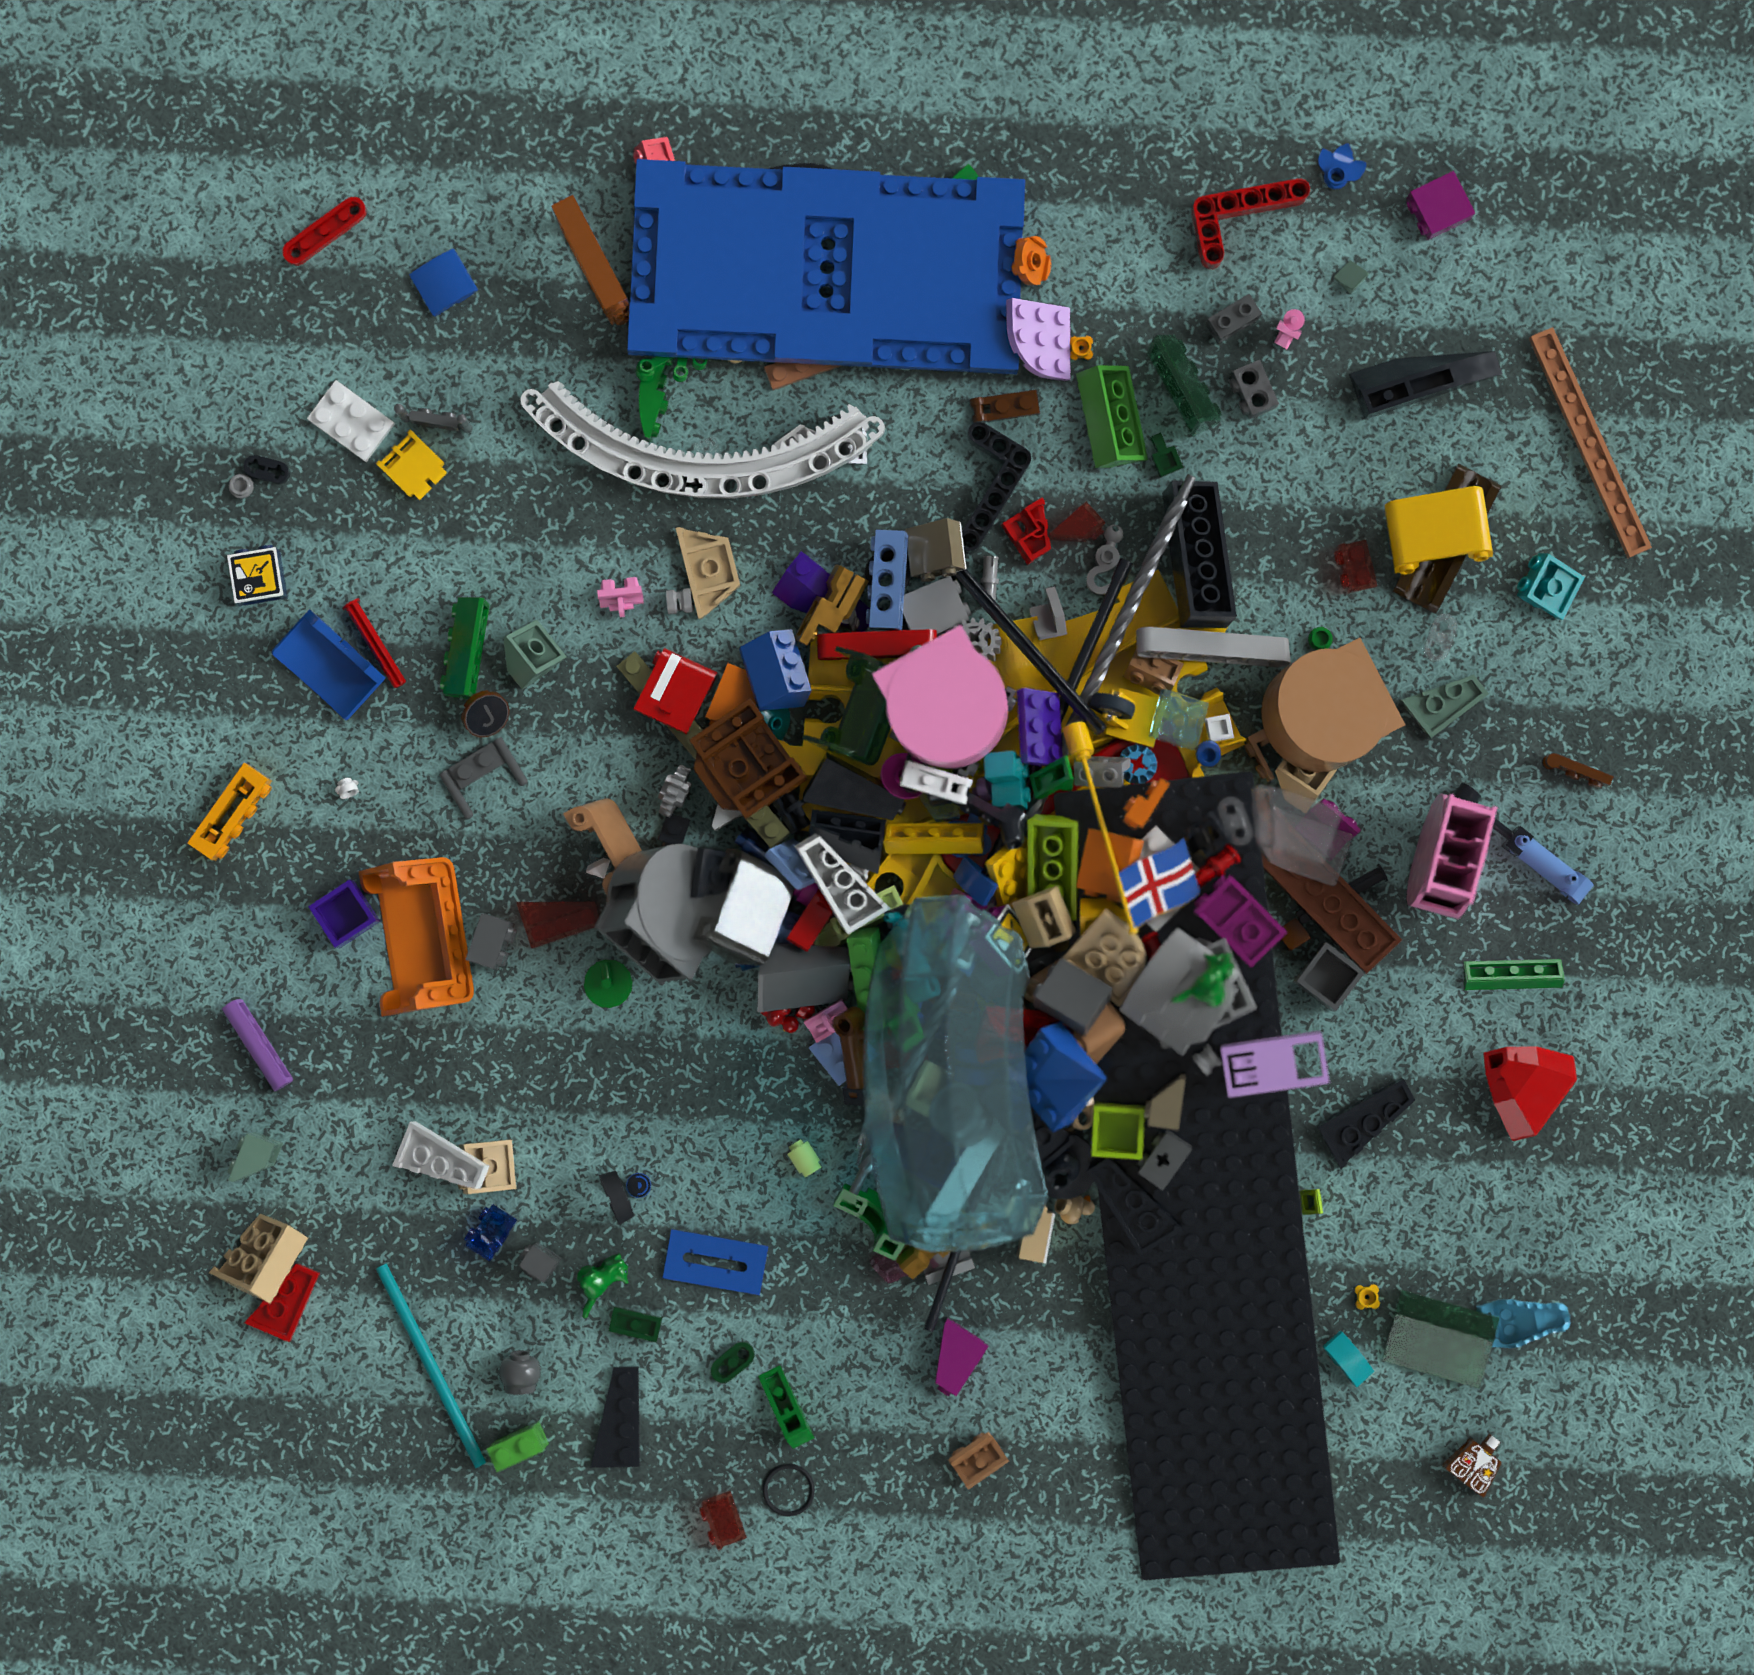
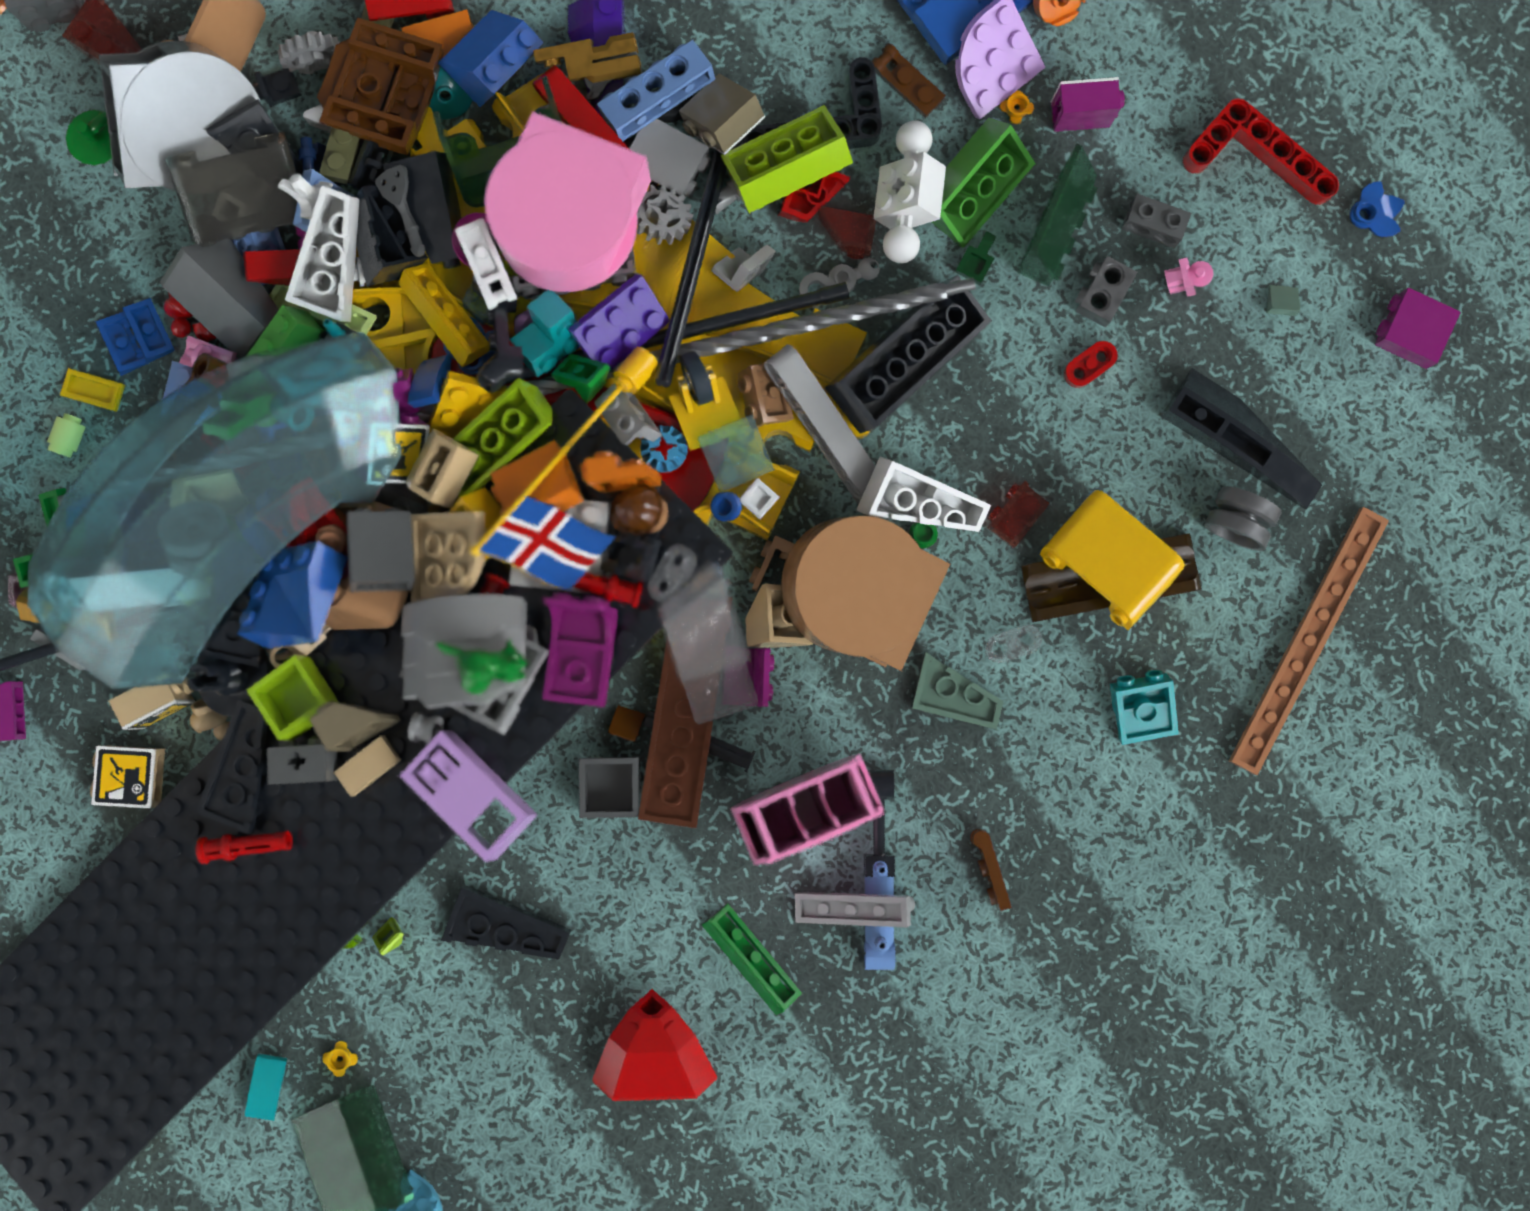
camera: 50 degrees right, 0 degrees up
none -> yellow tile [60,368,125,412]
none -> piece [90,745,165,808]
none -> blue slope [95,298,175,376]
none -> red pin [196,831,293,864]
none -> white piece [278,173,333,219]
none -> nougat plate [315,525,347,553]
none -> tan tile [334,736,401,797]
none -> dark grey piece [375,165,425,257]
none -> reddish brown piece [610,484,668,536]
none -> lime slope [721,105,853,213]
none -> light grey piece [795,892,915,928]
none -> white wedge [856,457,991,532]
none -> white brick [873,121,946,263]
none -> magenta piece [1051,77,1125,132]
none -> red plate [1064,341,1118,388]
none -> flat silver wheel [1204,486,1282,551]

